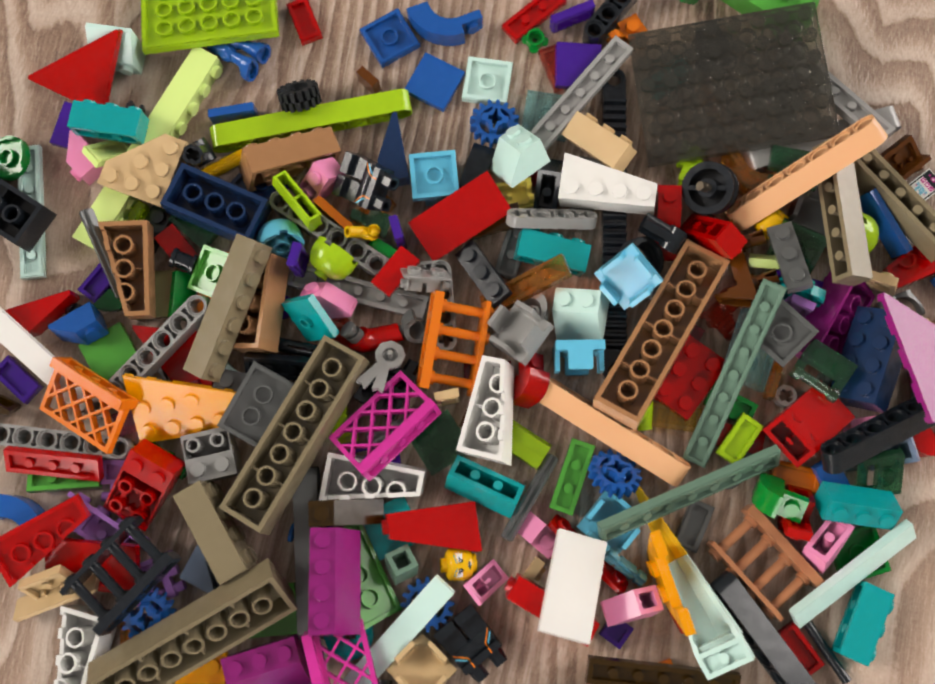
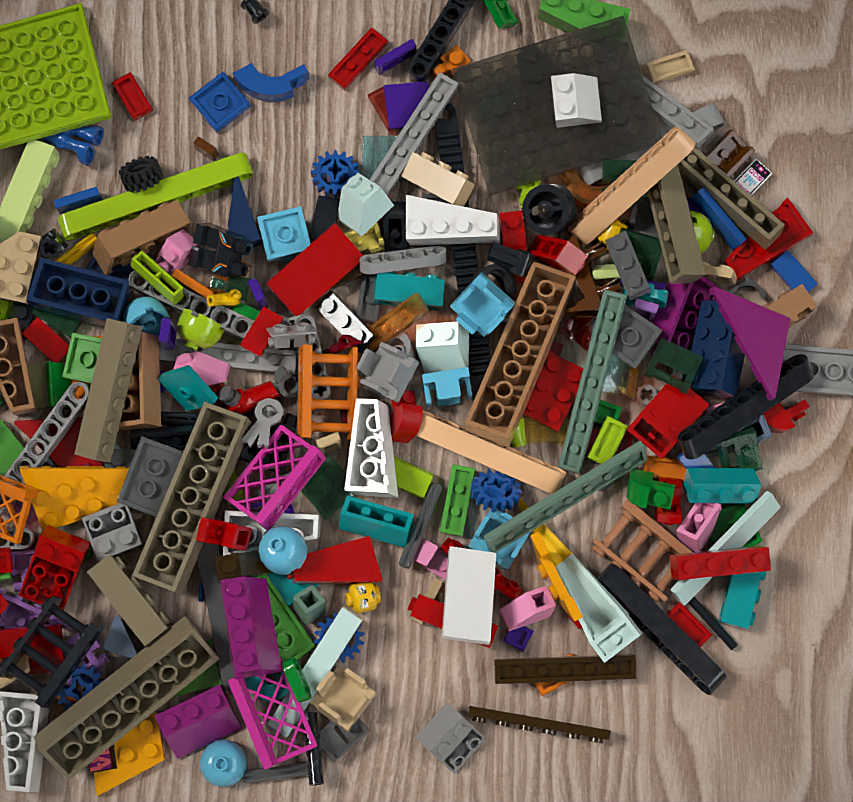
camera: 15 degrees left, 0 degrees up
black bush [168,248,199,275] -> none
blue tile [404,52,465,113] -> none
black hips [433,603,507,683] -> none
light aqua tile [462,56,513,105] -> none
bright pink slope [463,559,509,606] -> none
green plate [522,28,548,54] -> none
medium azure axle [604,548,648,586] -> none
dark grey tile [675,501,715,553] -> none
none -> red brick [196,517,252,551]
none -> medium azure cylinder [259,526,308,575]
none -> green beam [282,657,312,703]
none -> dark red hand [322,334,362,354]
none -> white slope [551,73,602,128]
none -> tan tile [645,50,695,84]
none -> red brick [669,546,771,580]

